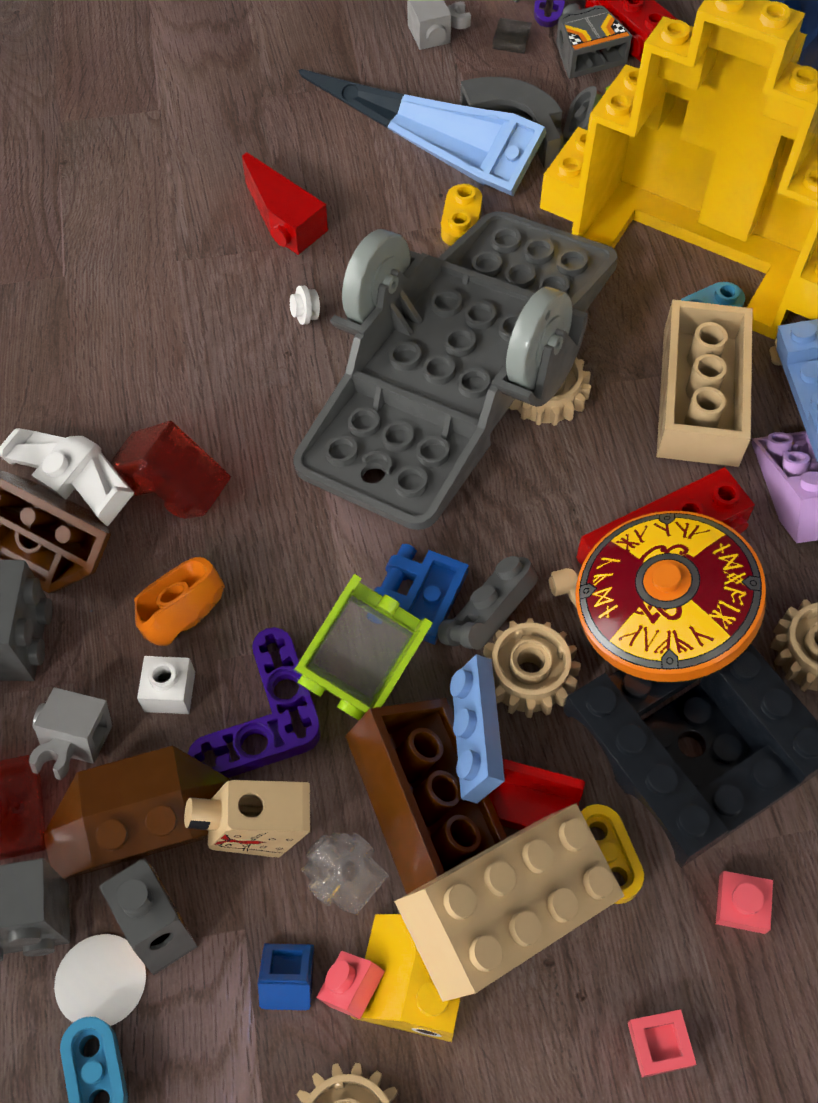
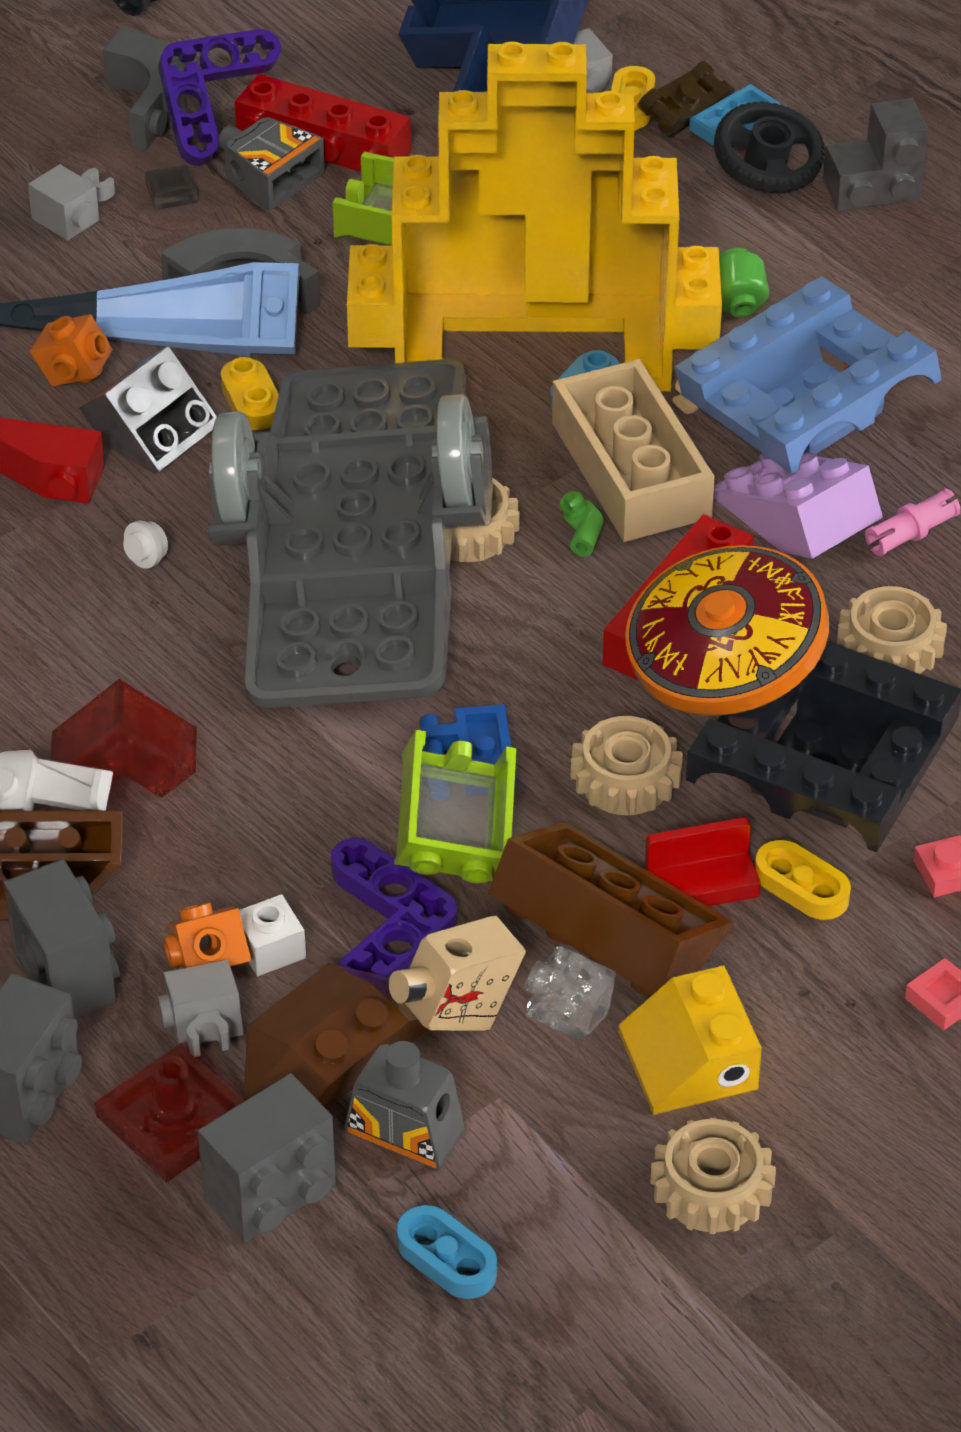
camera: 30 degrees left, 15 degrees down
white sticker [54,934,146,1026] -> none
orange piece [134,557,225,646] -> none
blue slope [258,943,314,1010] -> none
coral plate [316,951,385,1020] -> none
tan brick [394,803,624,1002] -> none
dark grey plate [438,556,538,650] -> none
medium blue plate [450,654,505,803] -> none
tan hand [548,568,578,609] -> none
dark grey plate [563,86,603,141] -> none
none -> orange brick [29,314,113,387]
none -> flat silver slope [79,346,217,474]
none -> orange brick [163,902,251,969]
none -> bright green arm [559,491,604,557]

